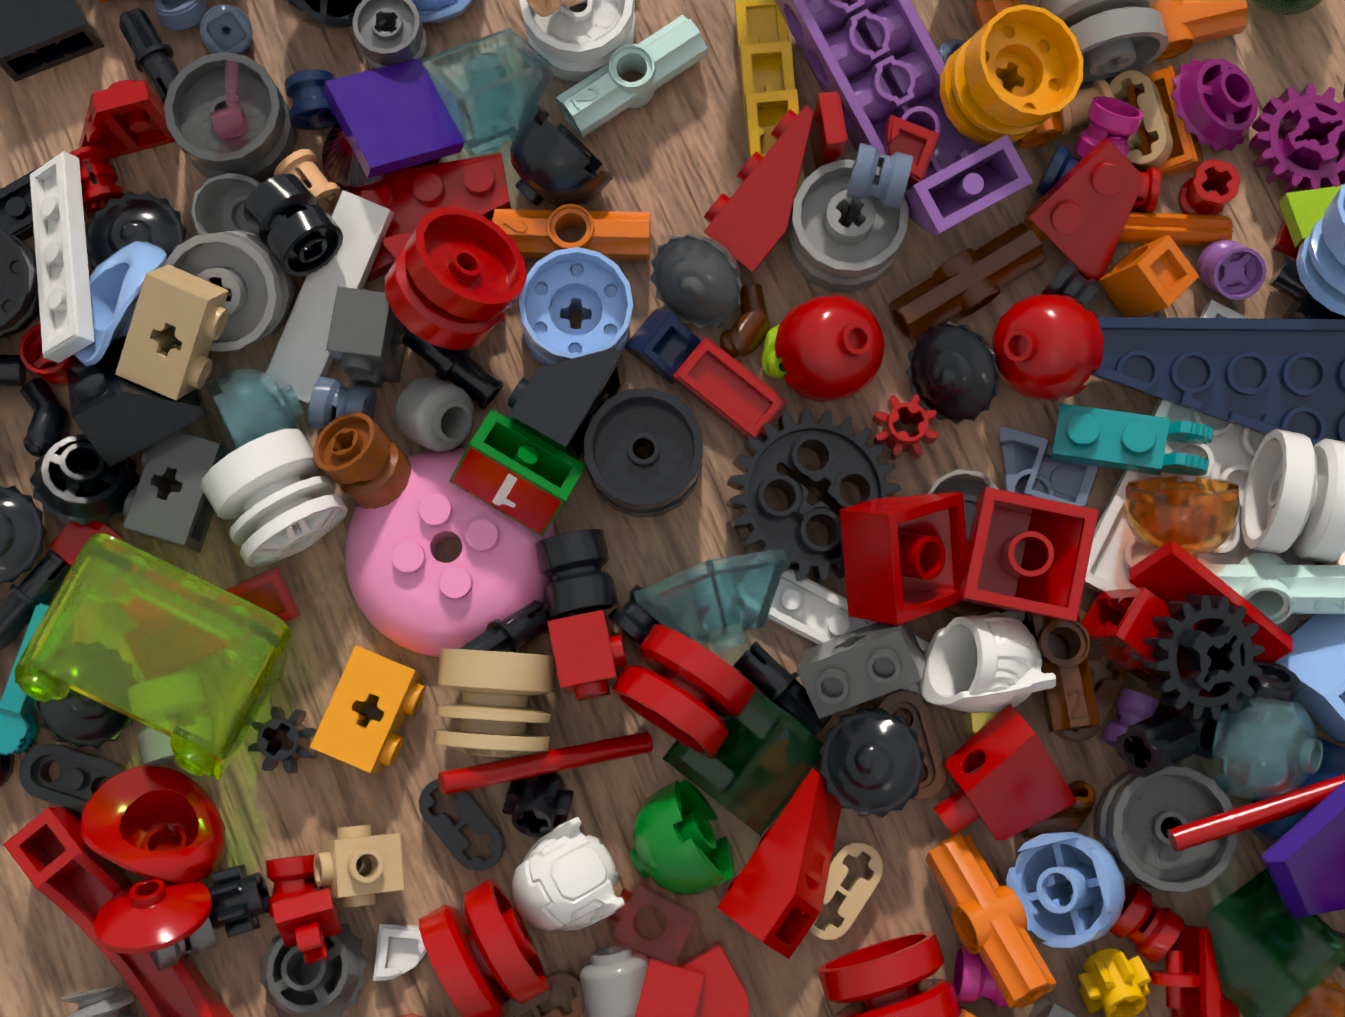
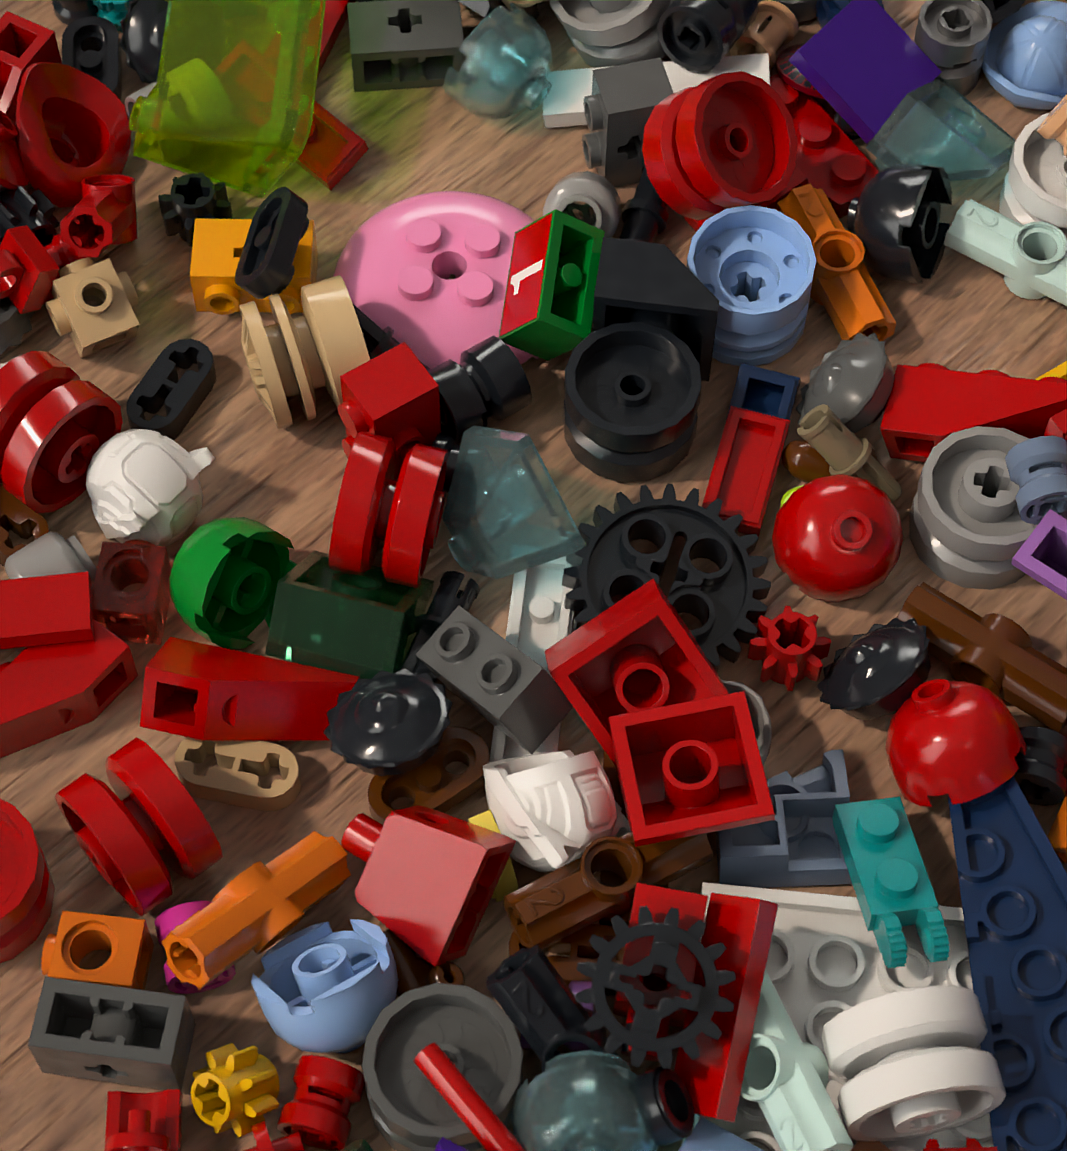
camera: 65 degrees right, 20 degrees down
white wheel [201,429,348,568] -> none
sand blue wheel [308,376,376,430] -> none
dark orange wheel [313,412,411,509] -> none
red bar [438,731,653,795] -> none
black gear [502,772,574,837] -> none
clear orange cylinder [1125,476,1240,560] -> none
none -> red piece [60,174,138,257]
none -> black plate [235,187,309,299]
none -> dark tan axle [797,404,902,503]

